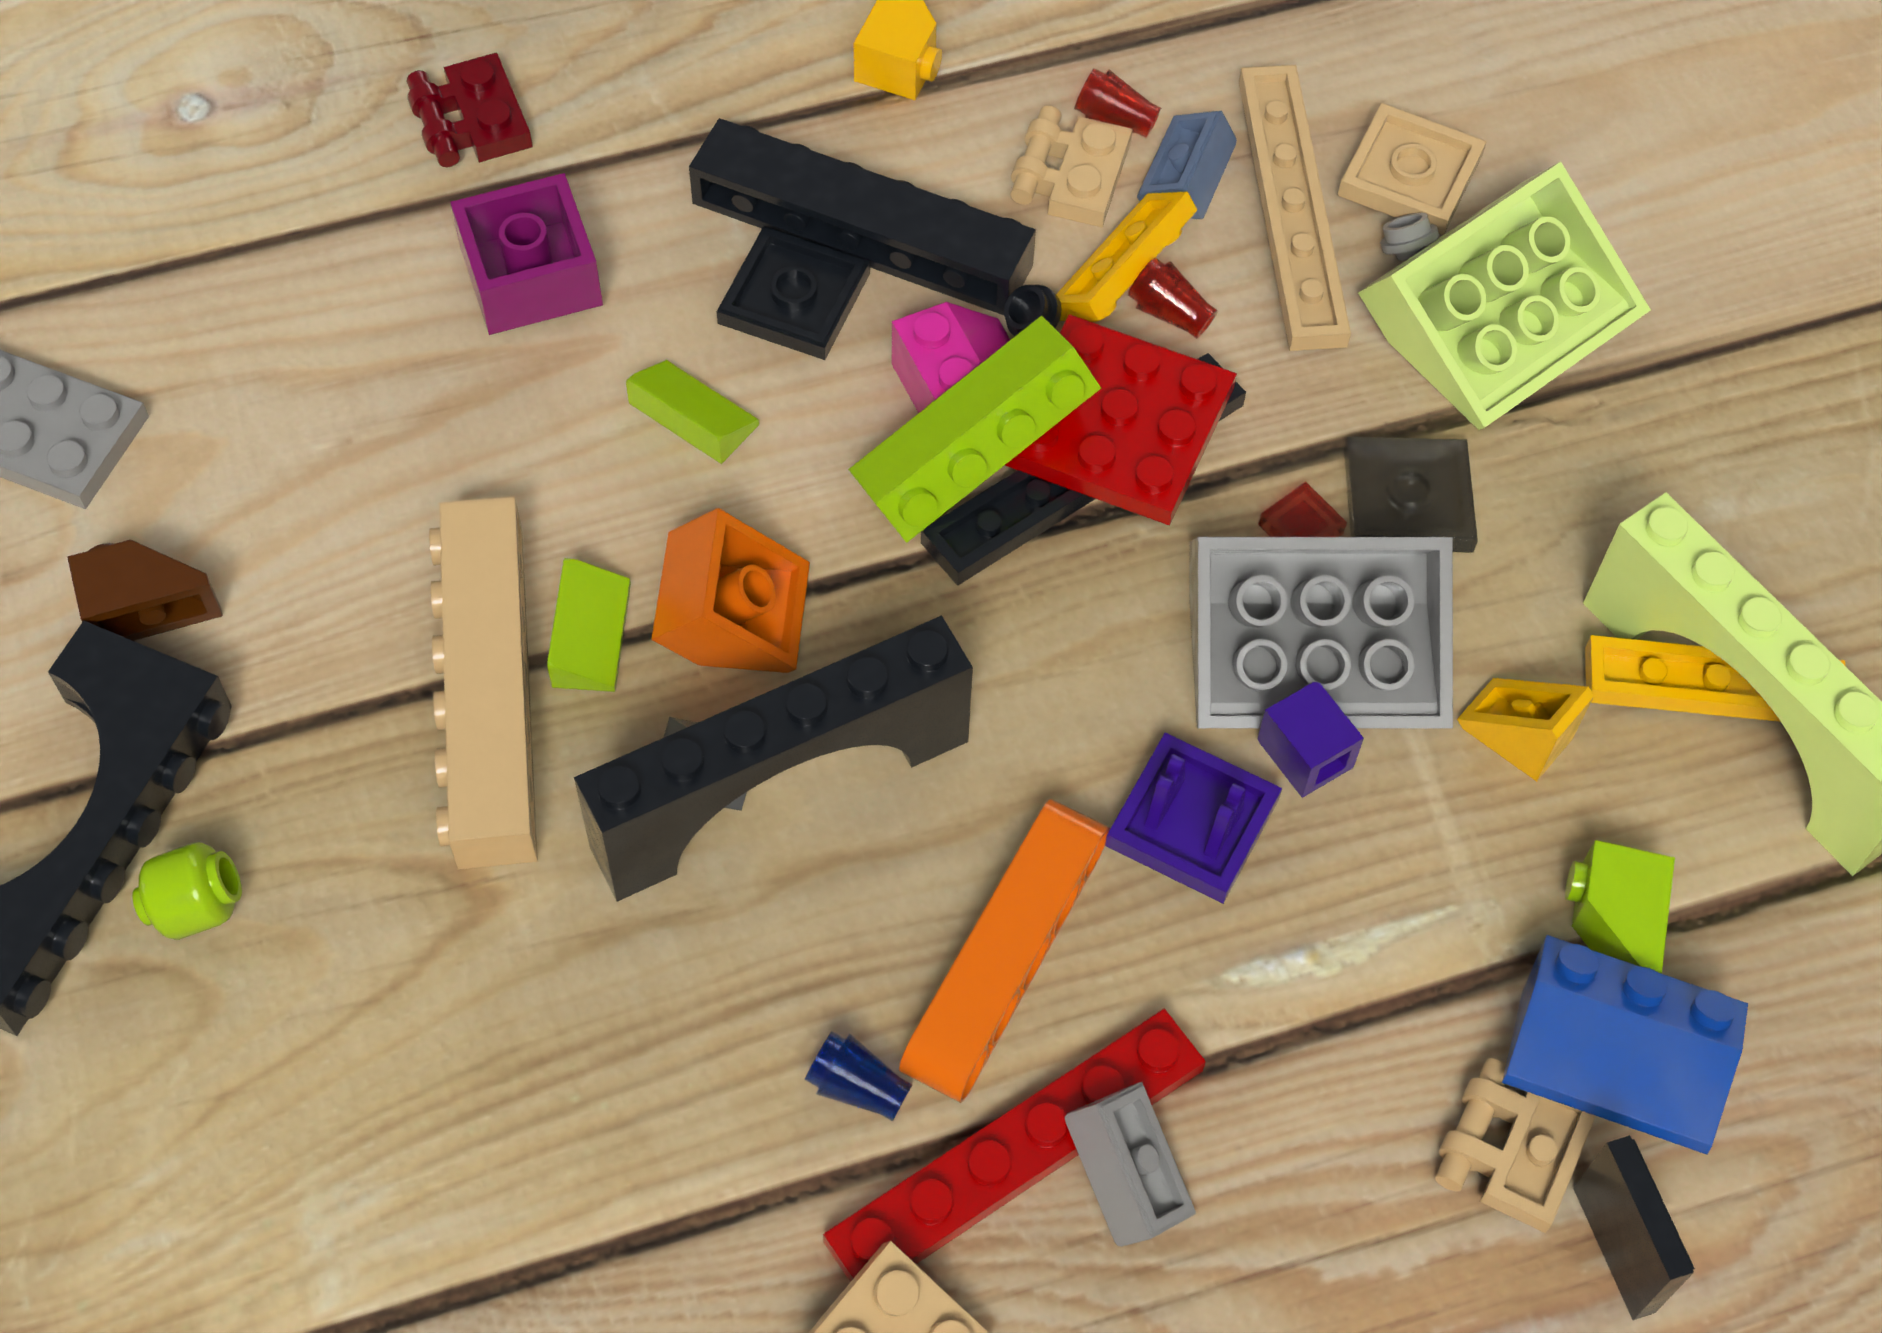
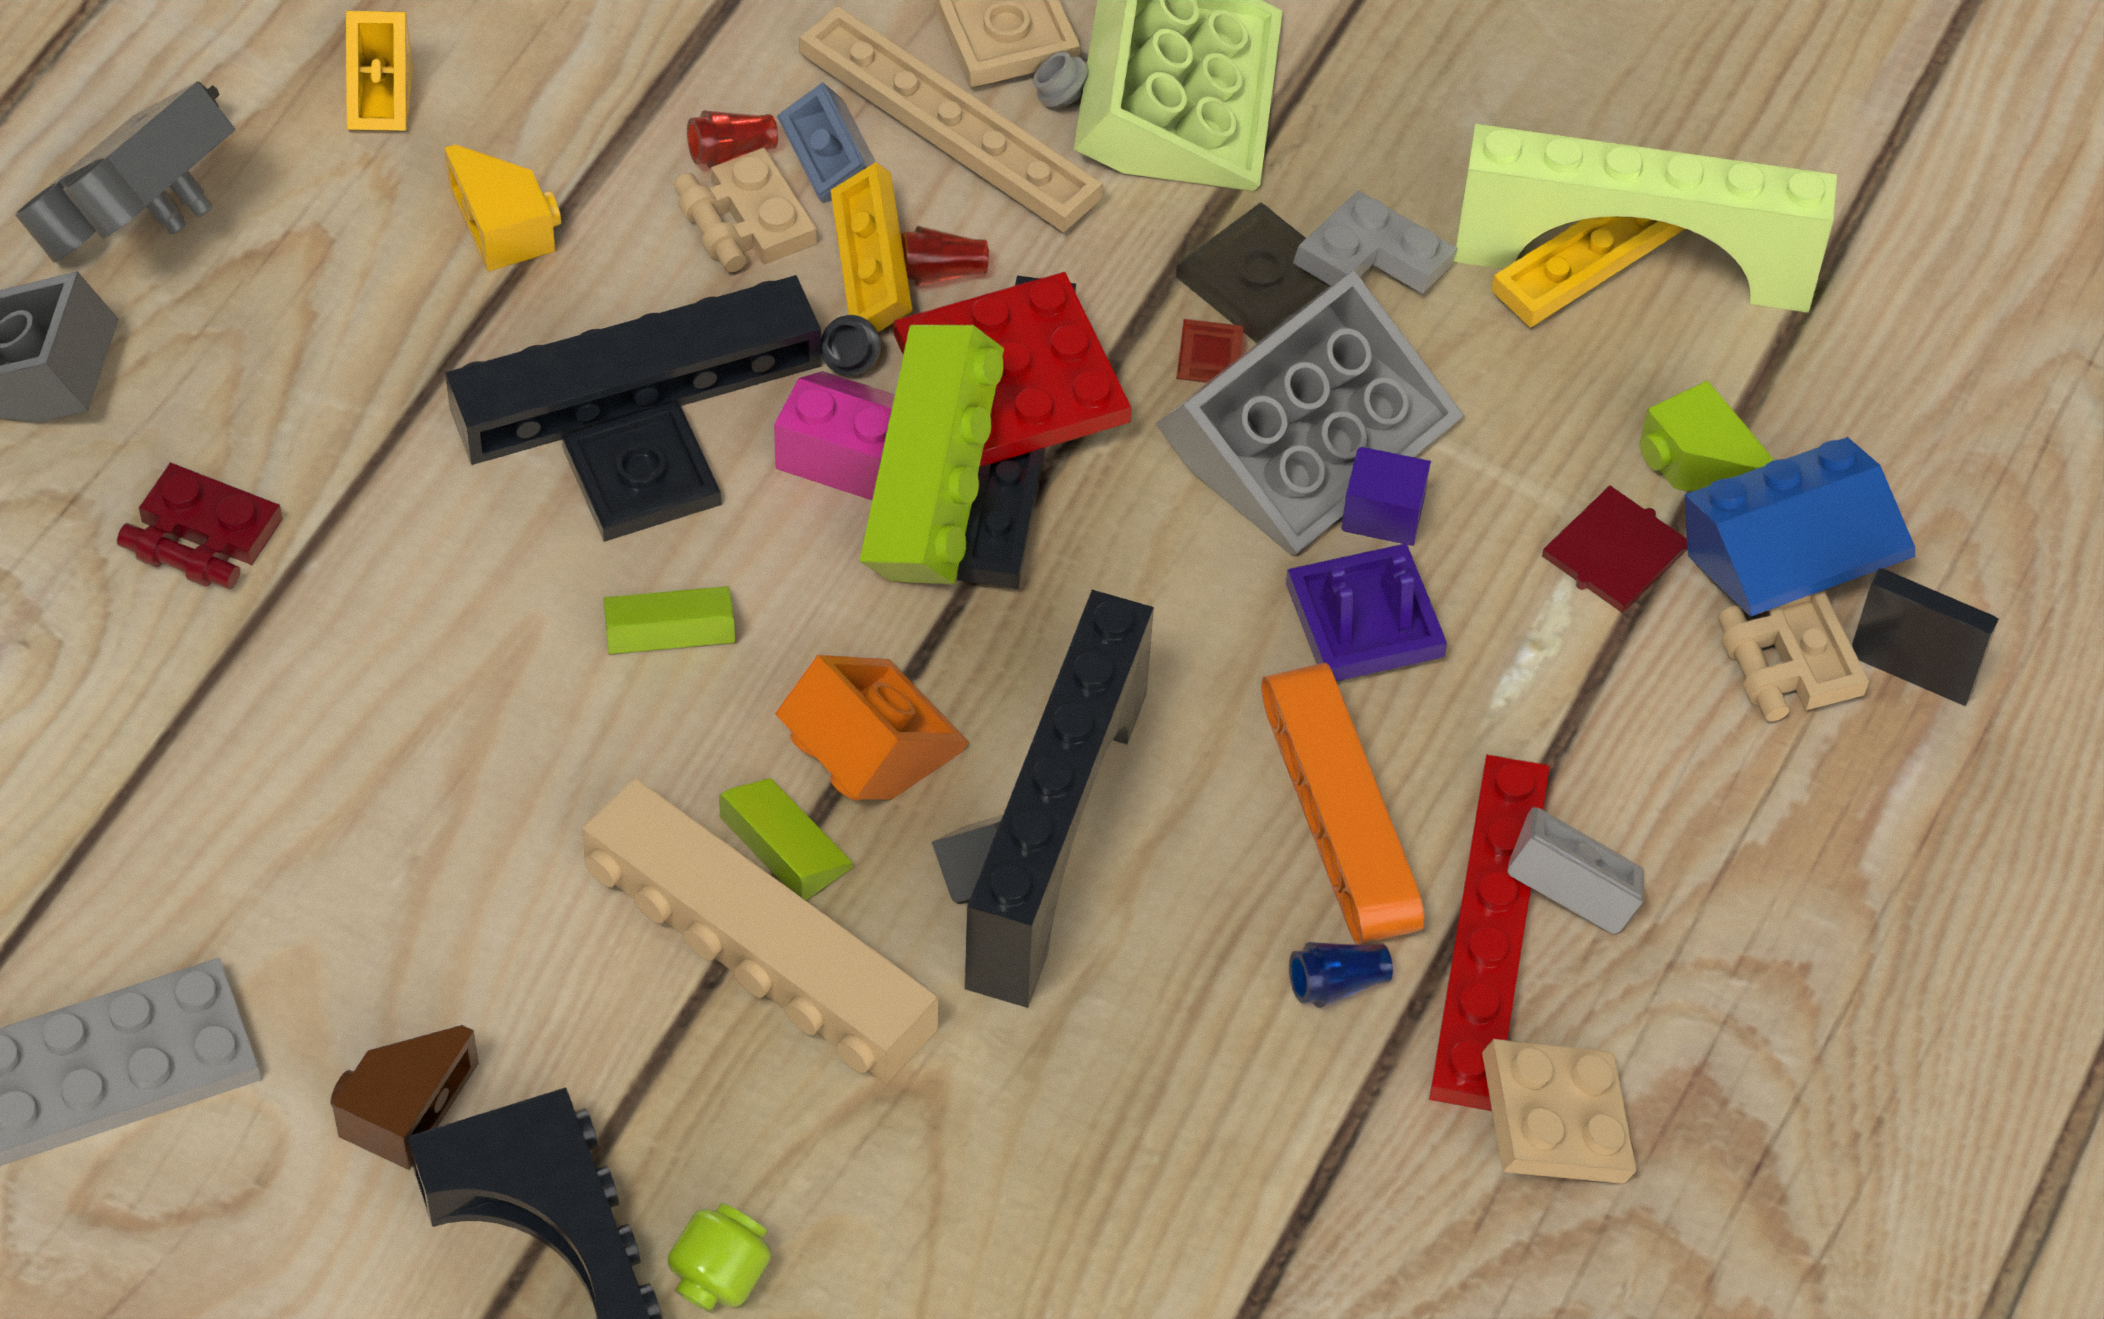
camera: 45 degrees left, 5 degrees down
magenta brick [450,173,603,335] -> none
yellow slope [1457,678,1594,782] -> none
none -> light grey plate [1293,190,1458,294]
none -> dark red piece [1542,485,1687,613]

